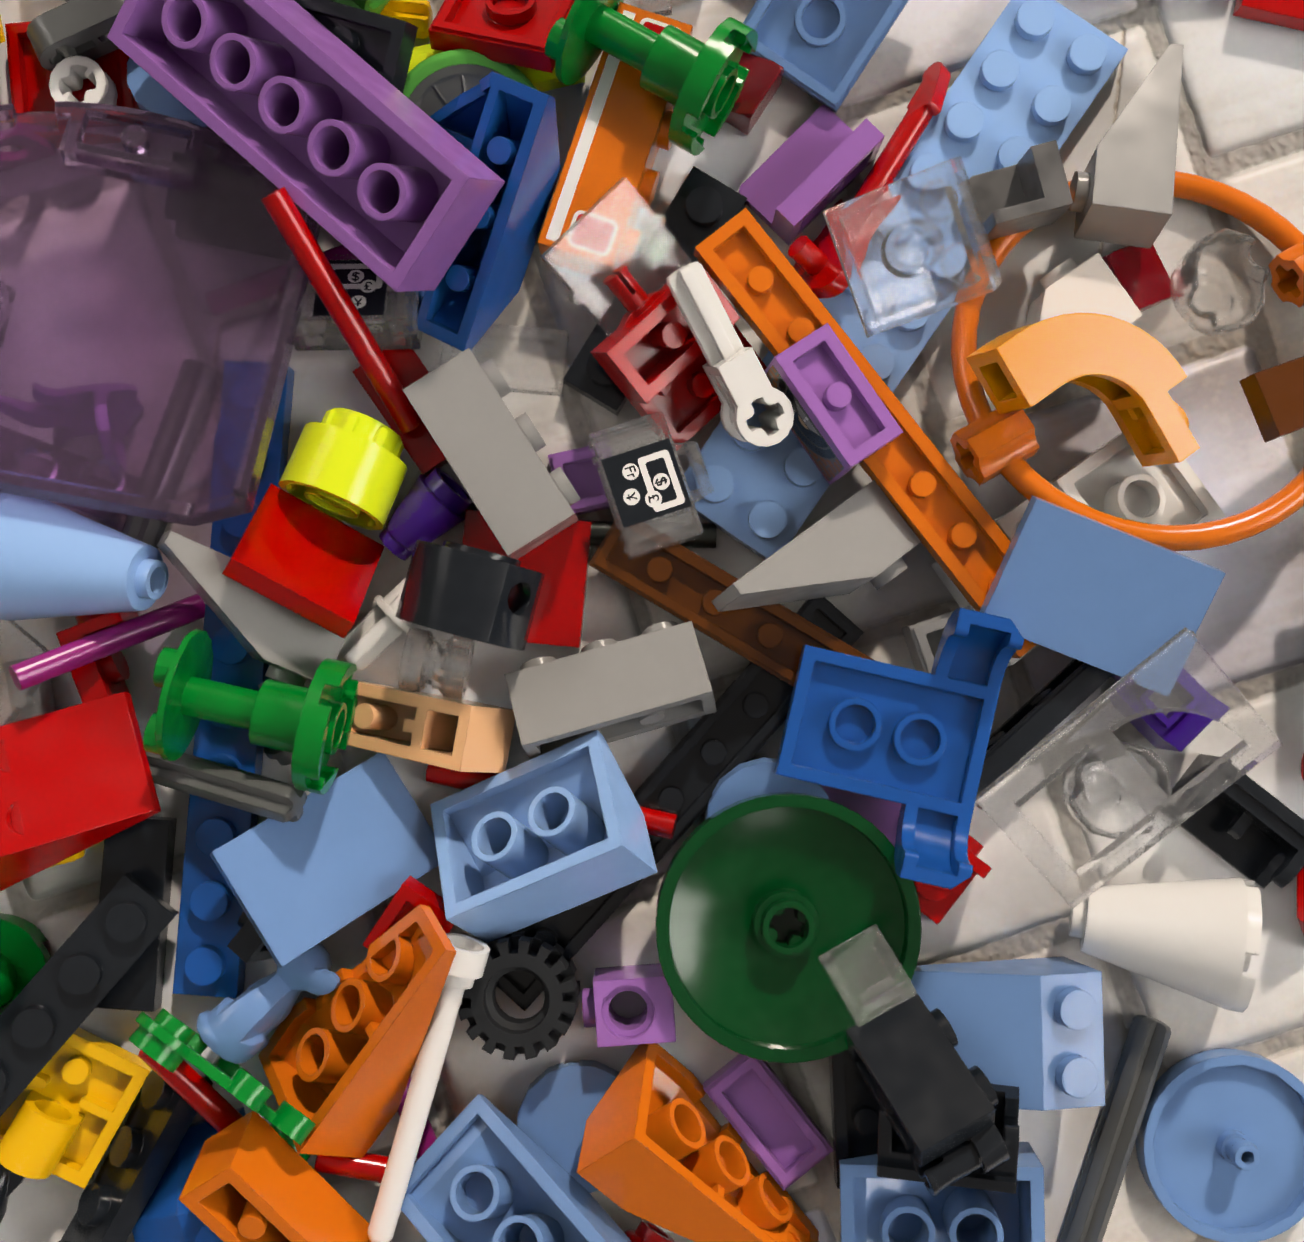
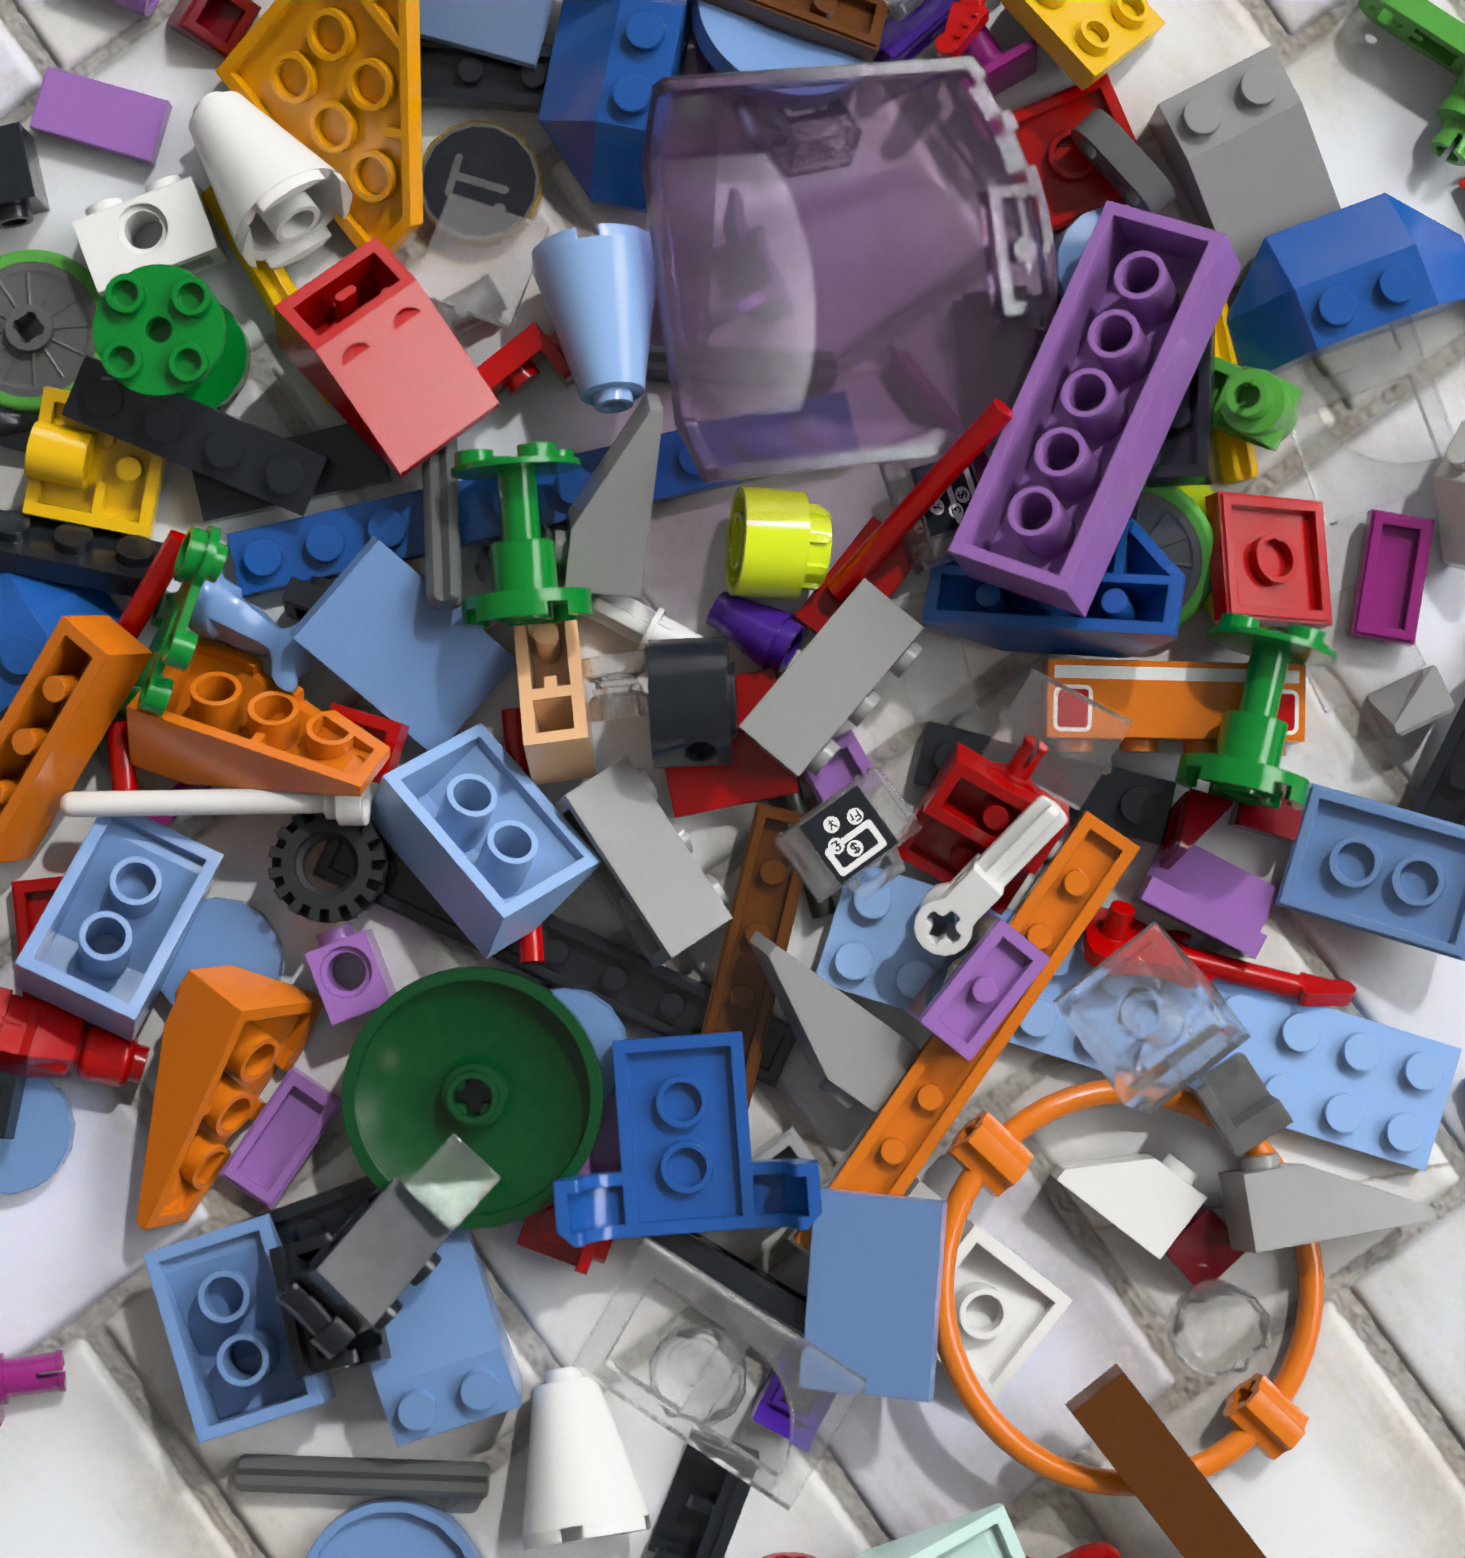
camera: 65 degrees right, 0 degrees up
magenta bar [9,594,205,691] -> none
white bush [49,55,118,124] -> none
red tile [222,483,385,638] -> none
light orange arch [966,313,1200,467] -> none
none -> dark red slope [1158,788,1233,870]

